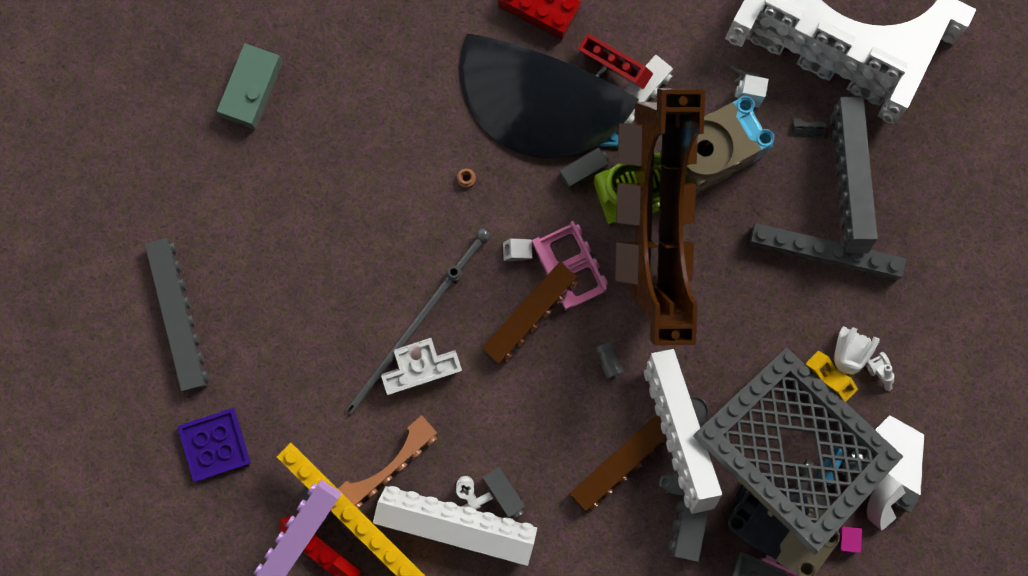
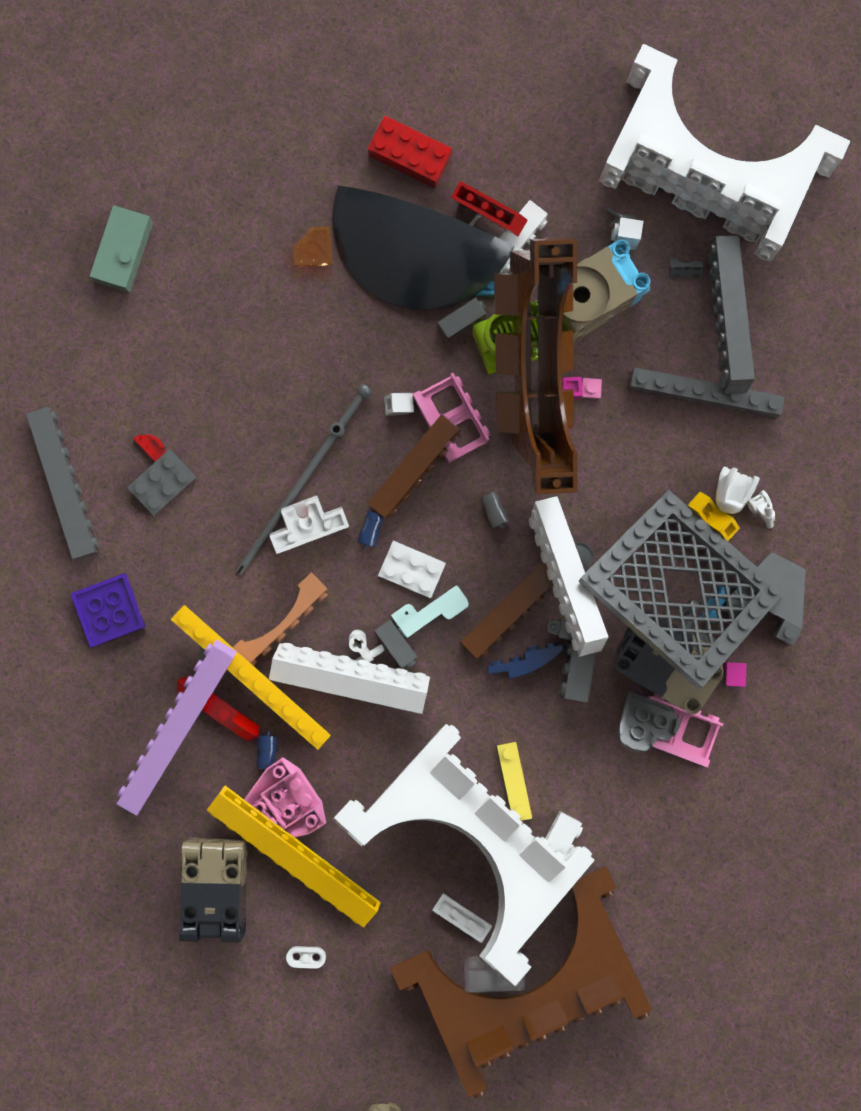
camera: 10 degrees left, 5 degrees up
nougat plate [457,169,476,188] -> none
white brick [867,474,905,531] -> none
none -> dark grey plate [127,449,196,516]
none -> red tile [133,434,165,462]
none -> clear orange plate [294,226,333,267]
none -> dark blue piece [357,511,384,549]
none -> white plate [378,541,446,598]
none -> light aqua piece [391,586,469,638]
none -> dark blue slope [487,642,563,678]
none -> dark pink panel [562,377,583,400]
none -> bright pink plate [582,378,602,399]

